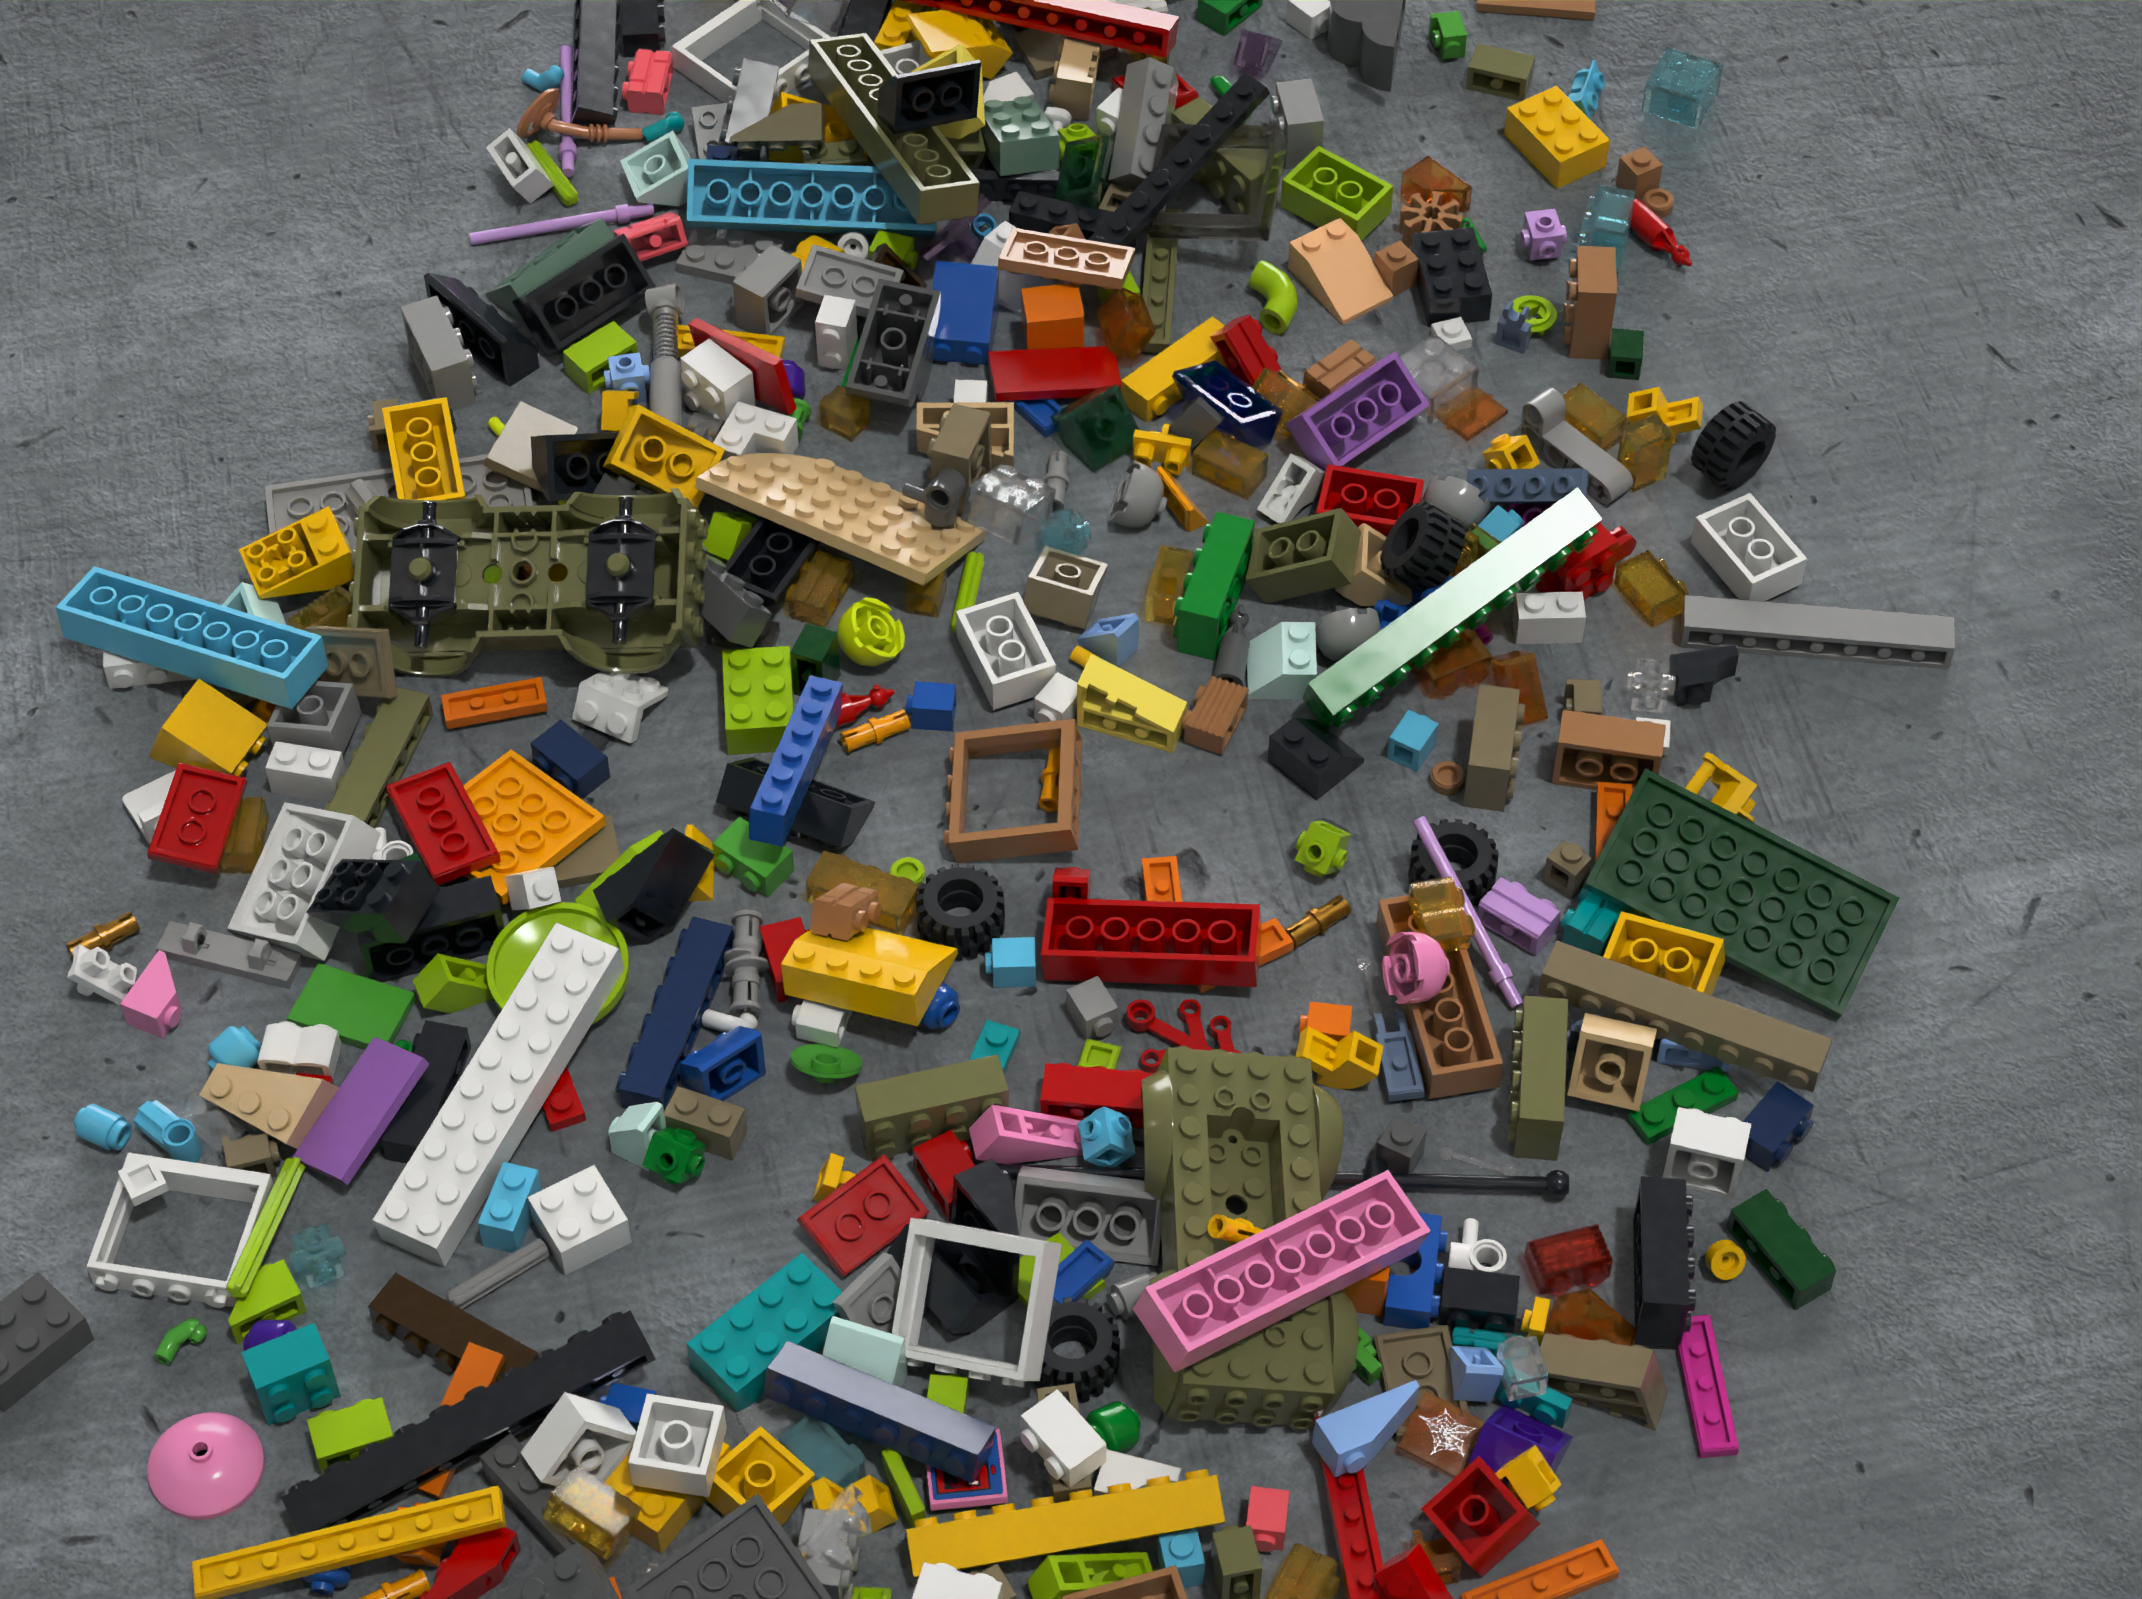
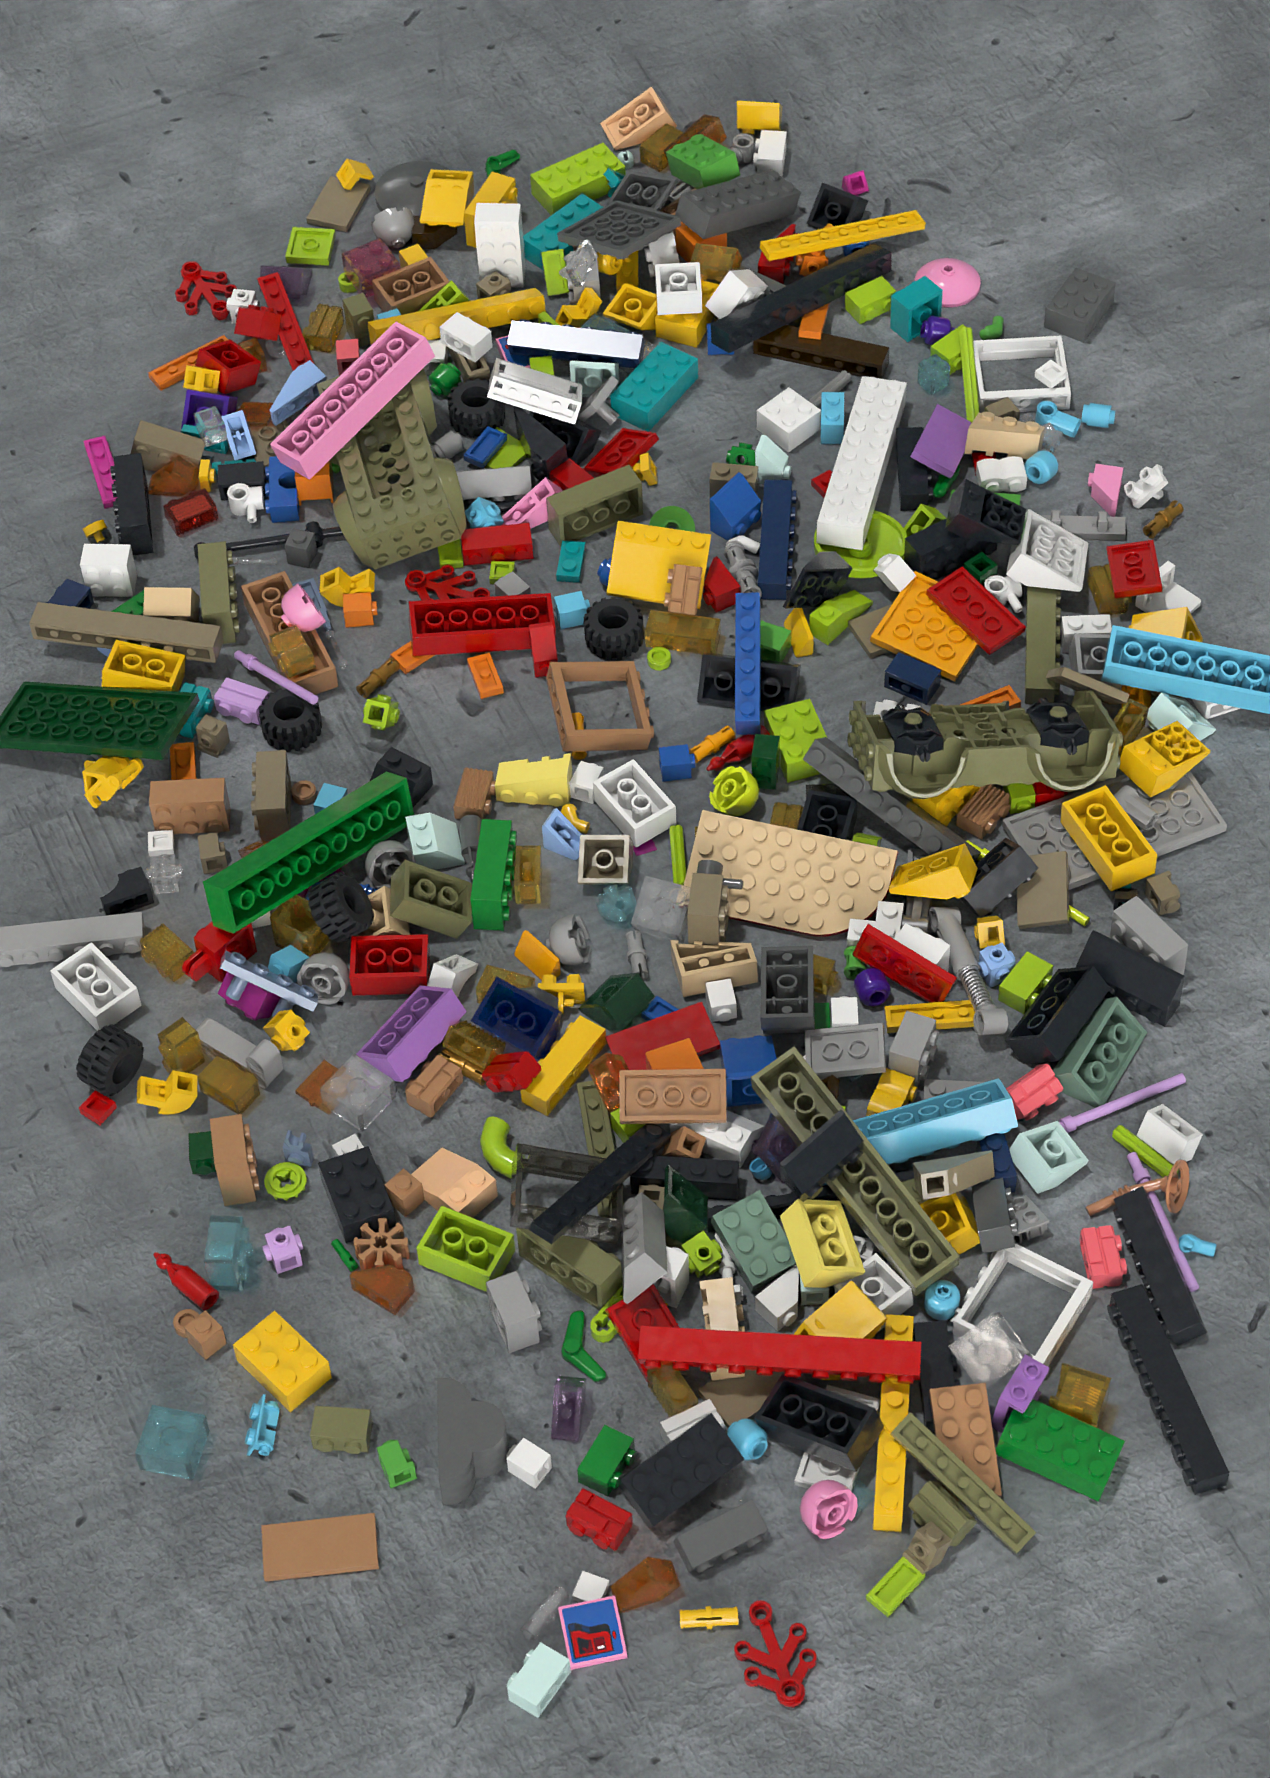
camera: 170 degrees right, 0 degrees up
teal arm [642,112,685,142] -> none
yellow pin [1207,1214,1264,1246] -> none
dark green brick [1726,1189,1836,1310] -> none

